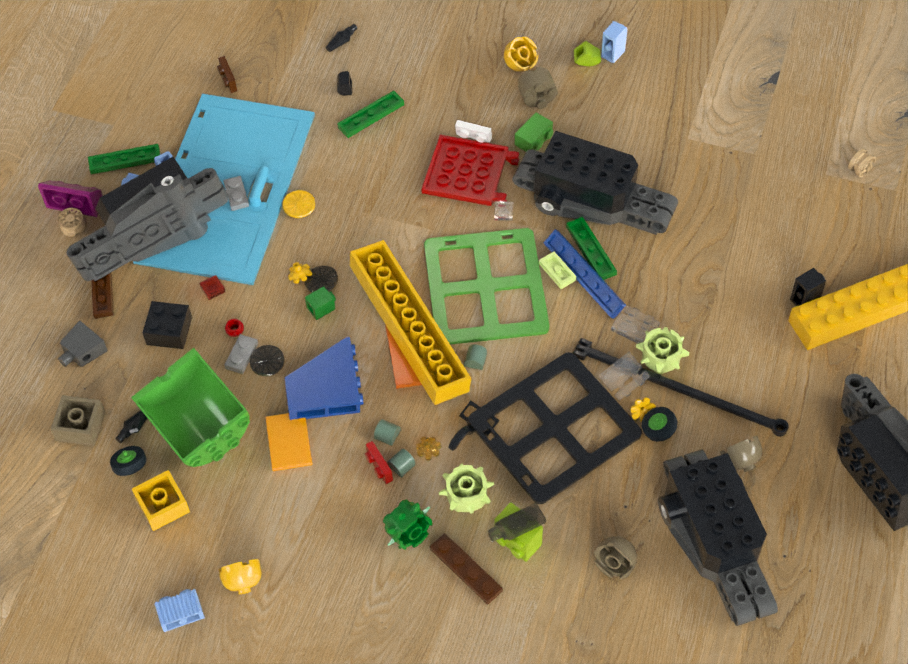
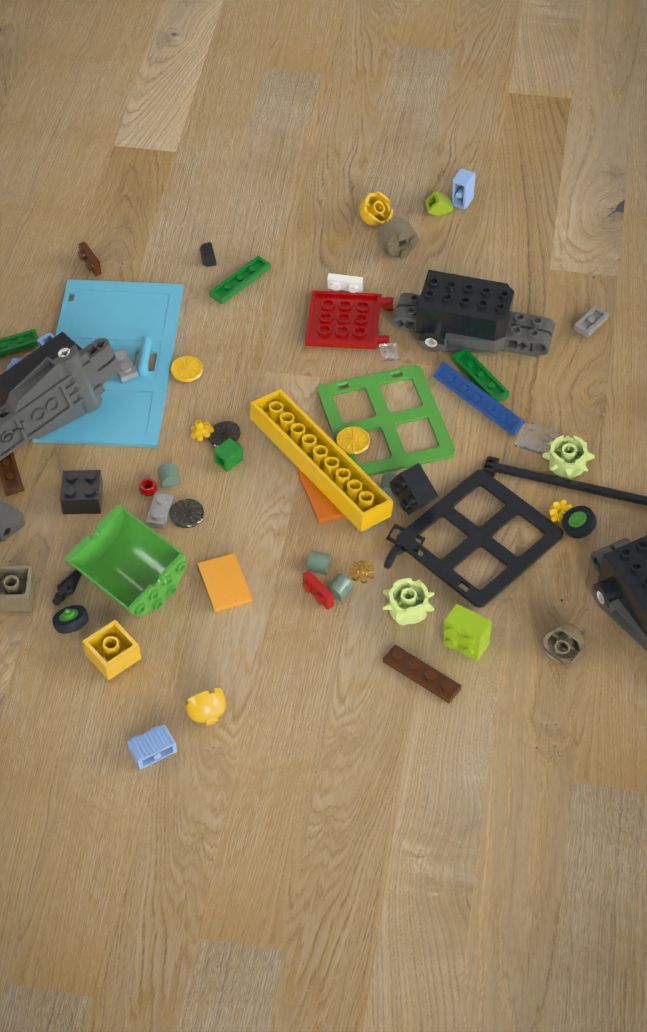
camera: 10 degrees left, 5 degrees down
clear red plate [199,275,225,300] -> none
blue slope [285,337,364,420] -> none
black piece [326,24,358,52] -> none
green brick [383,499,433,550] -> none
clear smoke hinge [488,503,546,542] -> none
bright green brick [515,112,554,152] -> none
yellowish green plate [539,252,576,289] -> none
clear plate [599,352,650,401] -> none
none -> sand green brick [158,463,181,488]
none -> yellow wheel [336,426,370,454]
none -> black brick [389,463,438,515]
none -> light grey plate [573,306,609,338]

